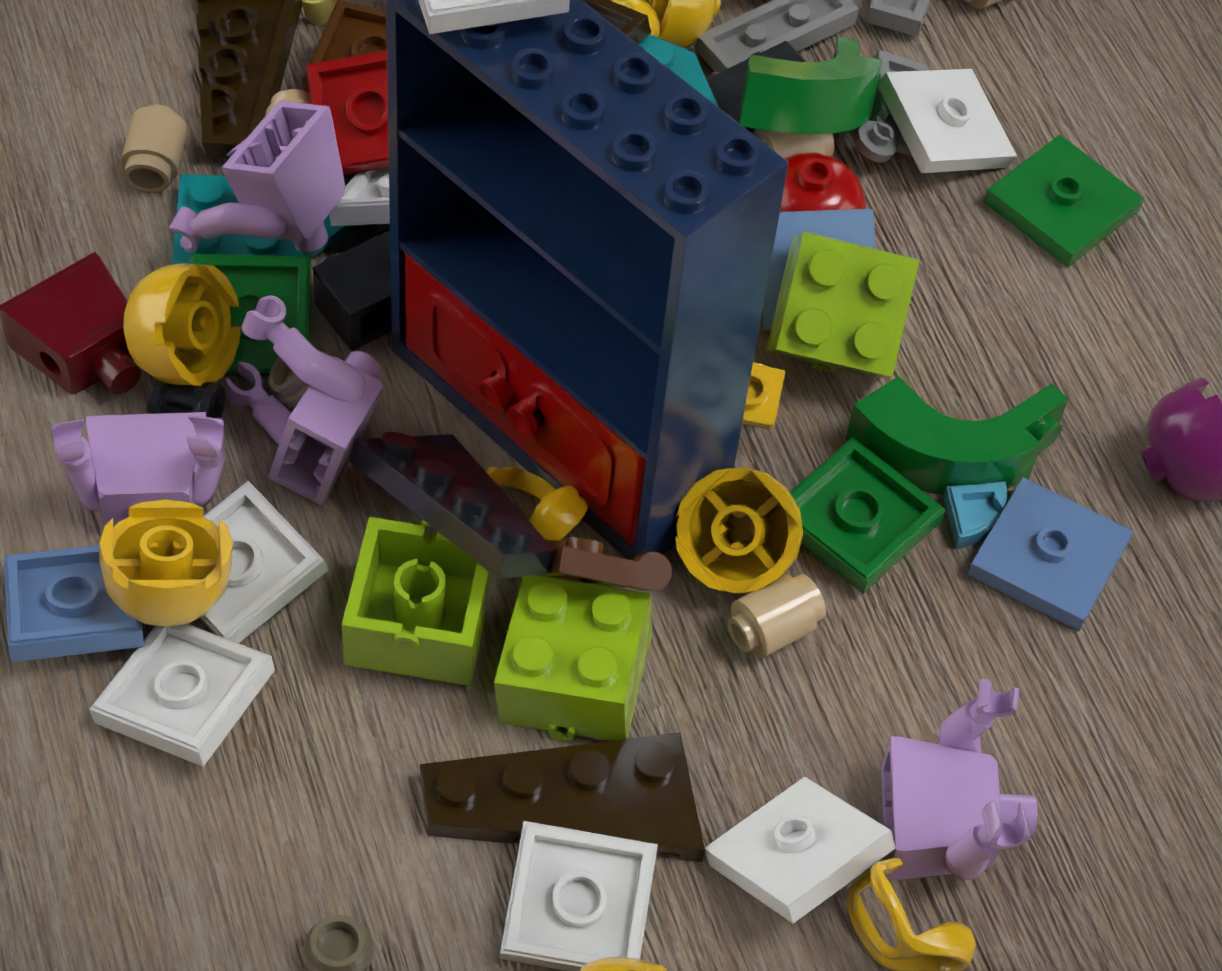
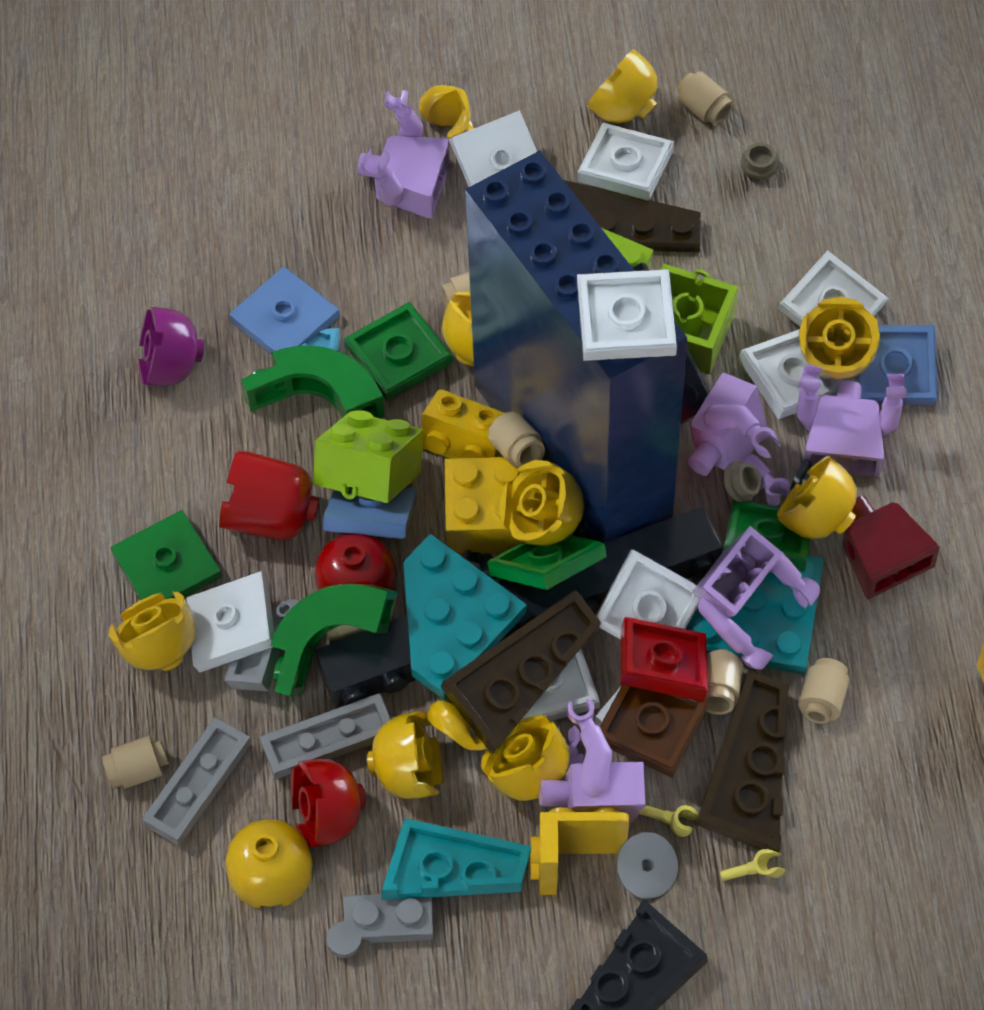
camera: 160 degrees left, 5 degrees up
none -> yellow cylinder [109,591,195,671]
none -> red cylinder [219,450,320,540]

